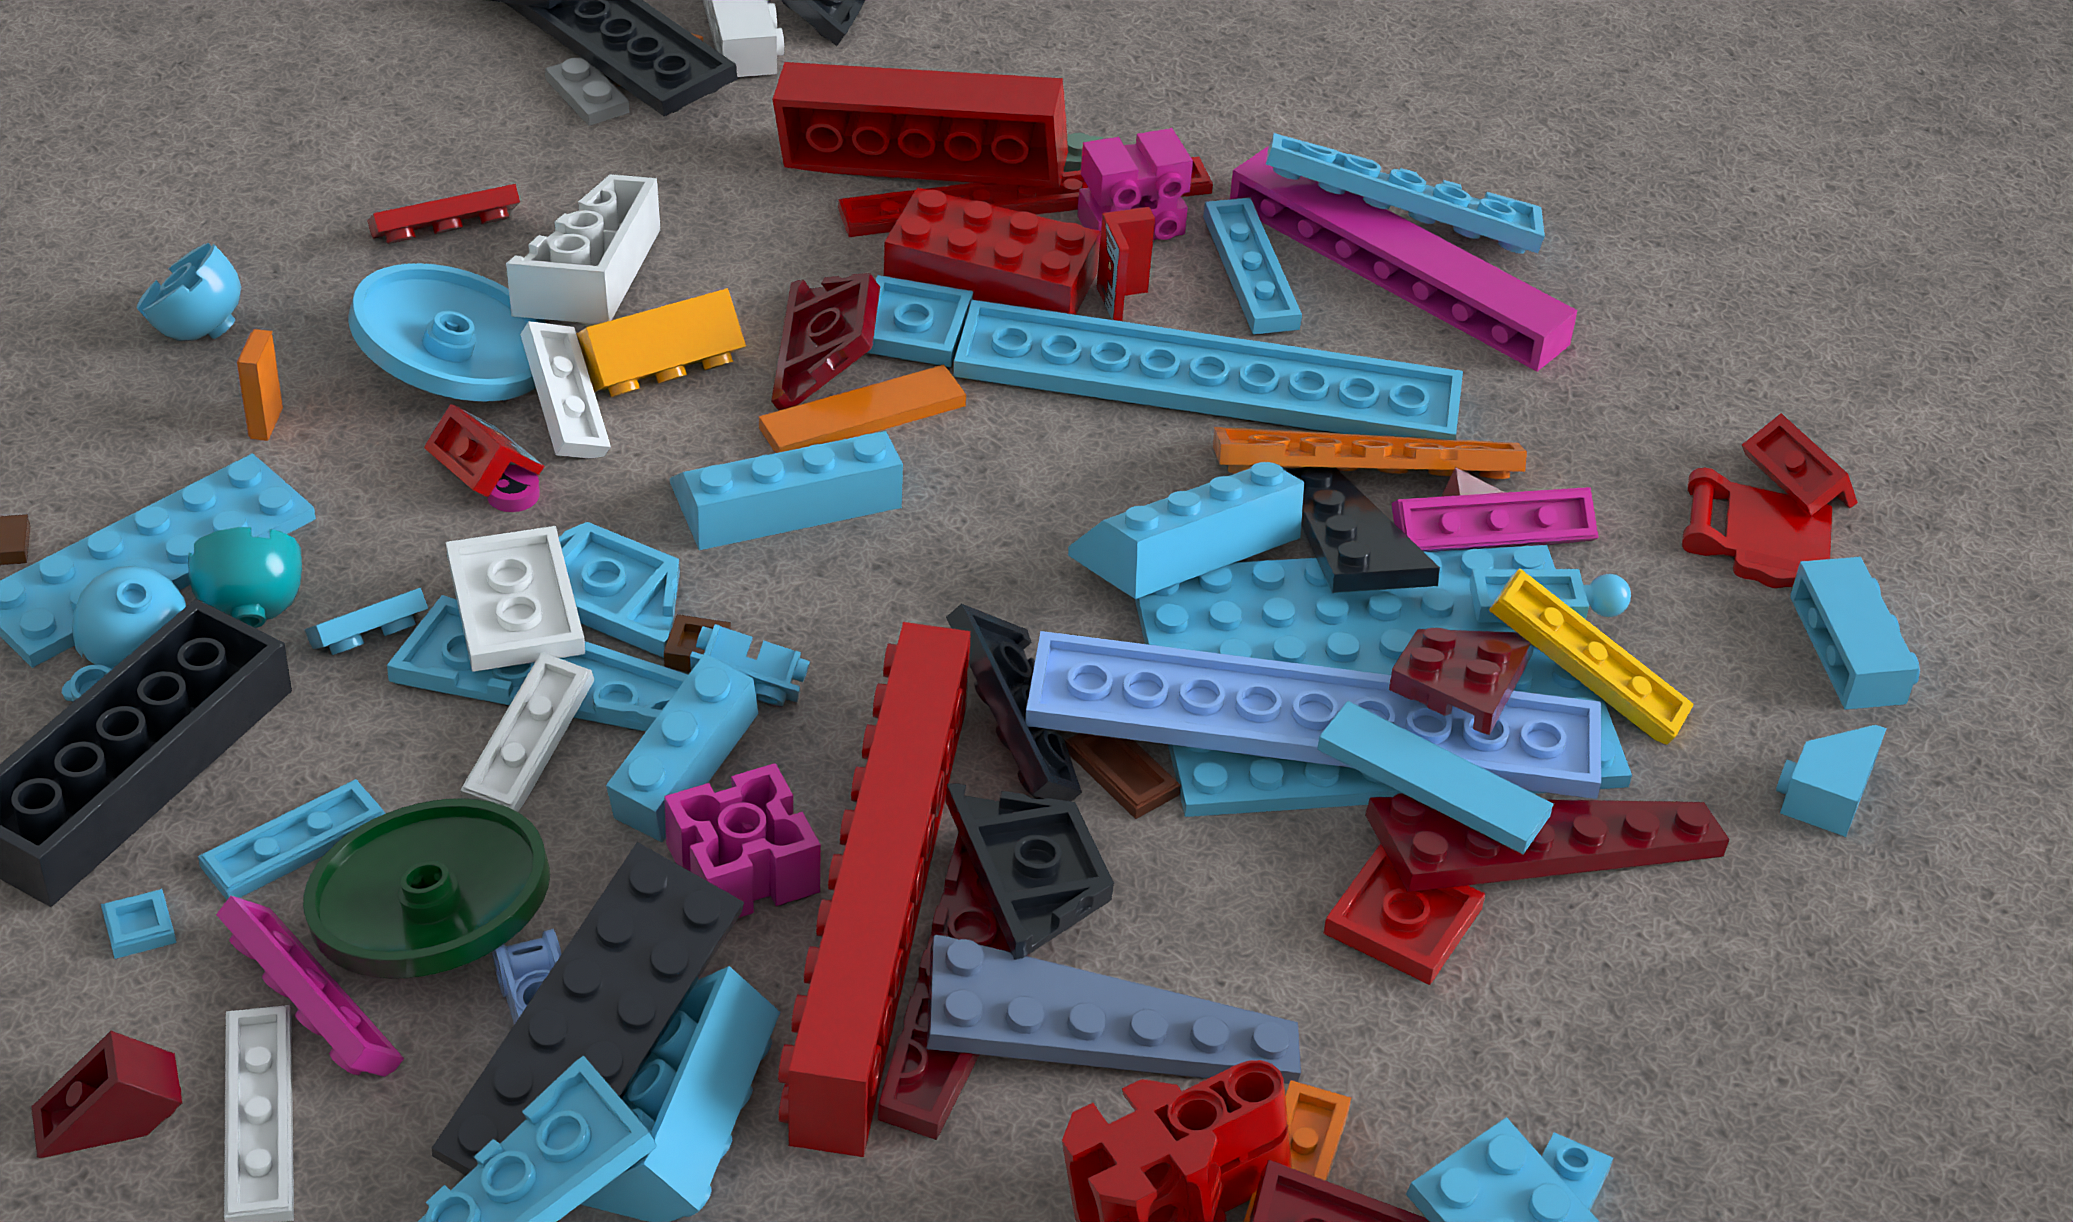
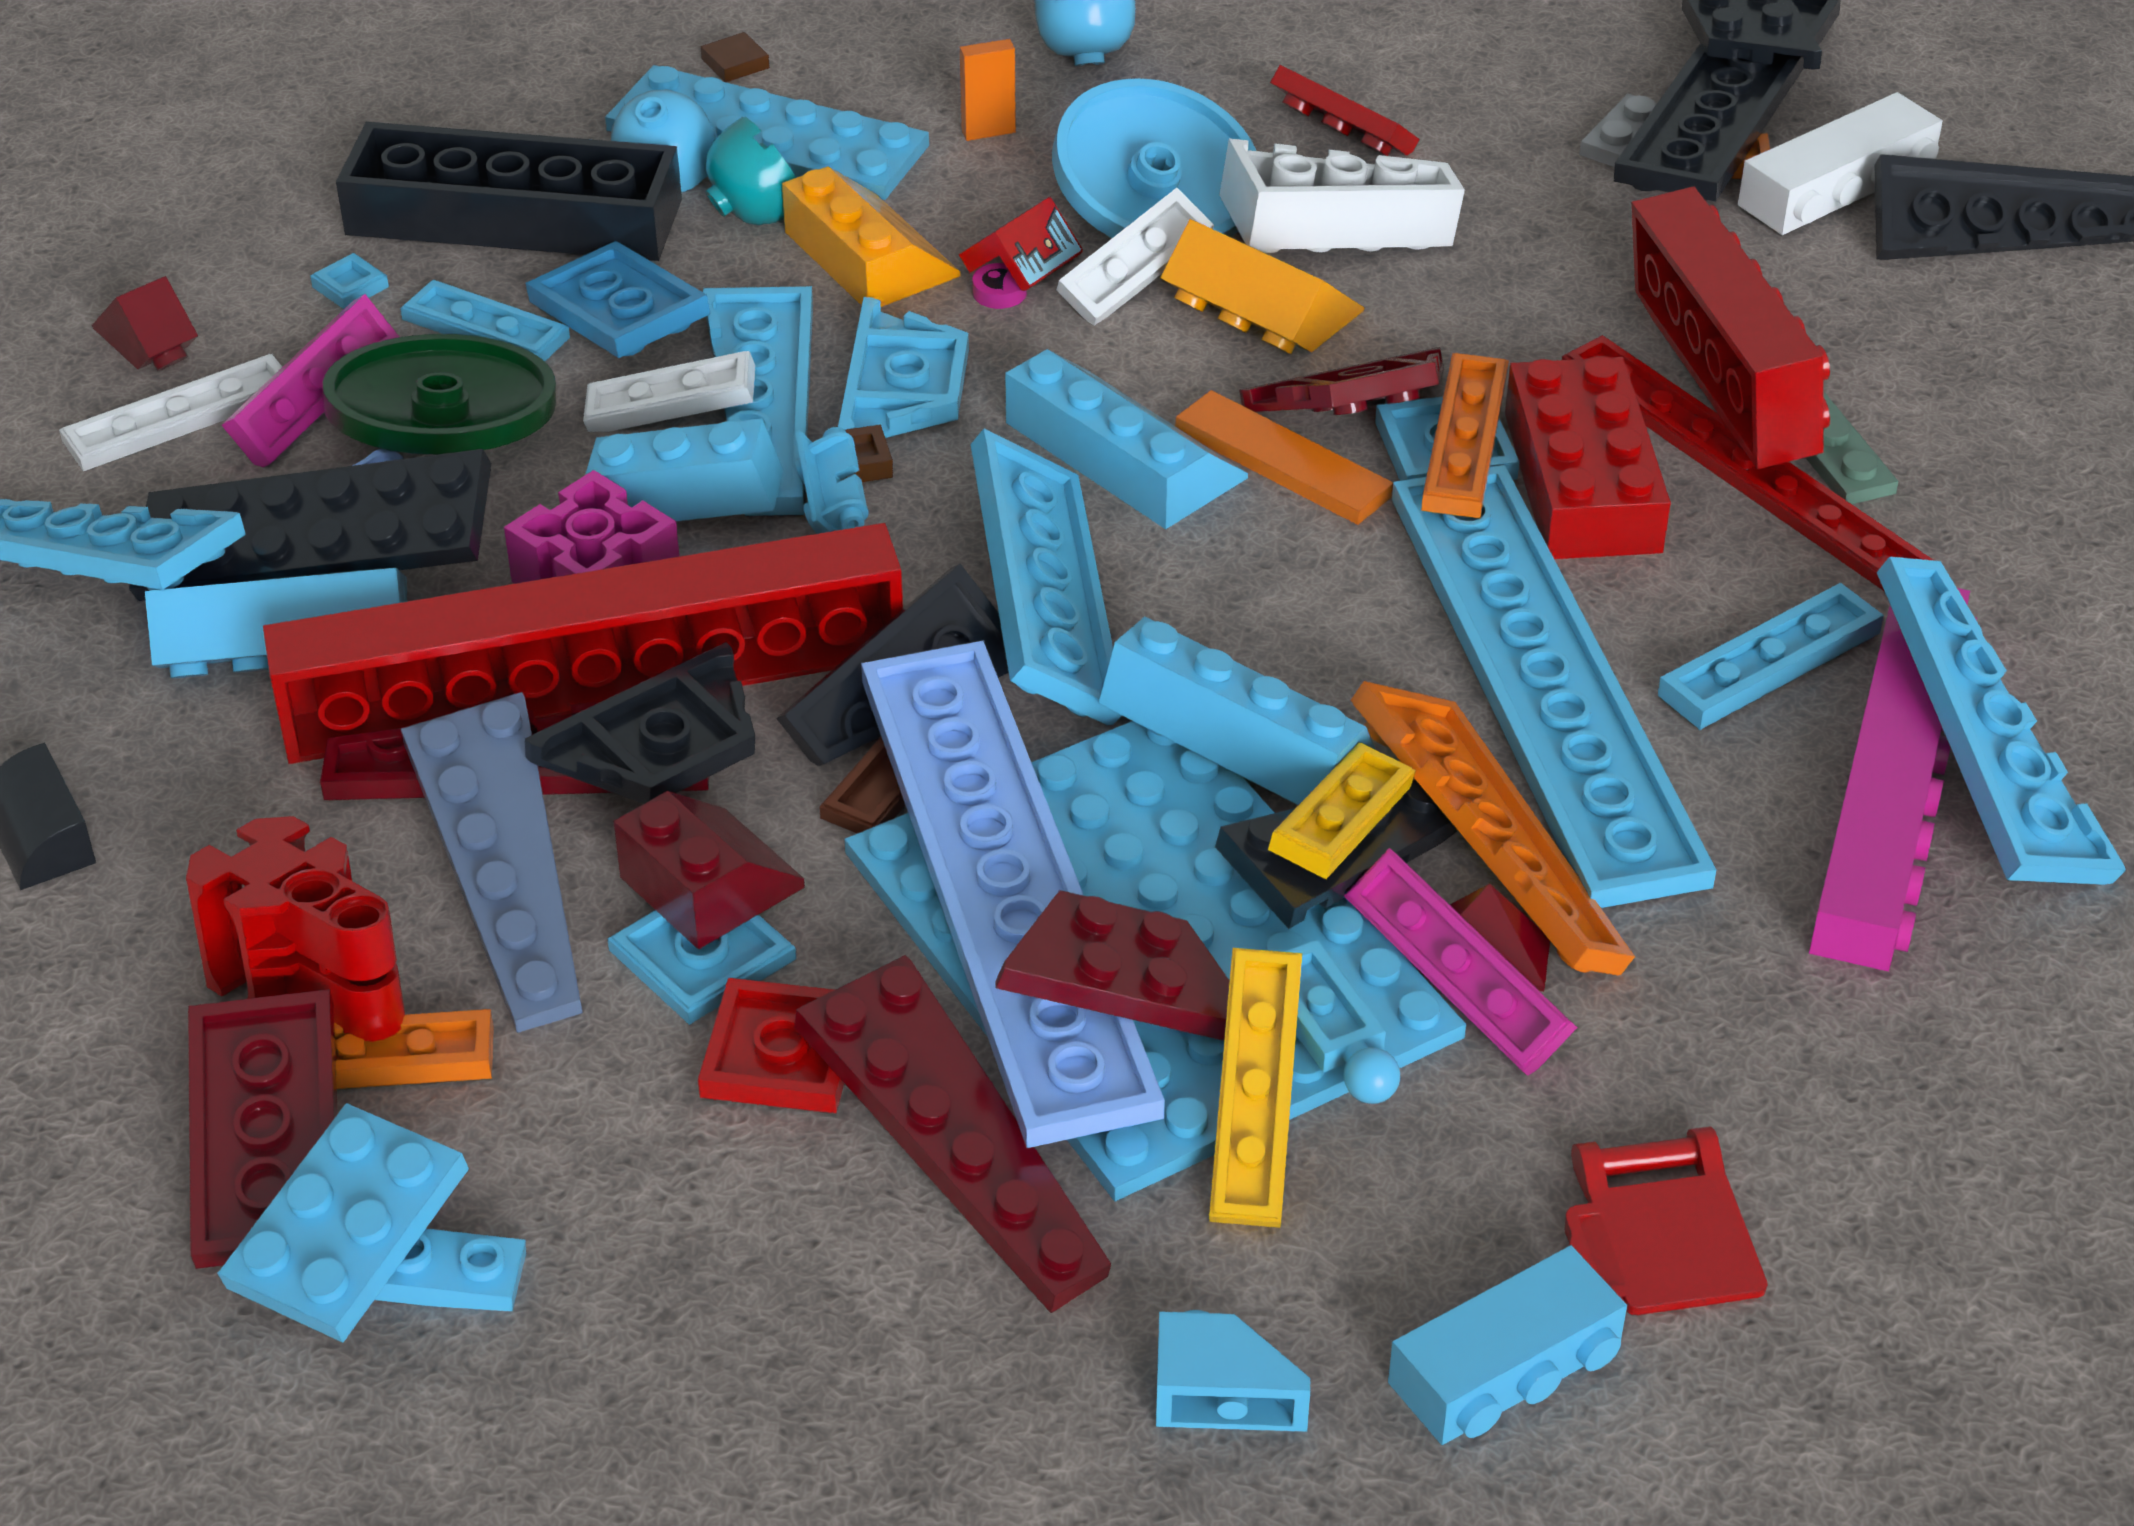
camera: 70 degrees right, 0 degrees up
medium azure plate [304,588,428,655] -> none
white plate [446,526,585,672] -> none
dark pink brick [1077,128,1193,249] -> none
red panel [1096,207,1155,321] -> none
medium azure tile [1317,701,1553,854] -> none
red panel [1742,413,1858,516] -> none
none -> dark azure plate [525,241,711,358]
none -> medium azure tile [607,910,796,1025]
none -> dark red slope [613,791,805,950]
none -> light orange slope [782,166,961,307]
none -> medium azure plate [970,429,1122,725]
none -> yellow tile [1268,743,1416,879]
none -> orange tile [1421,353,1509,518]

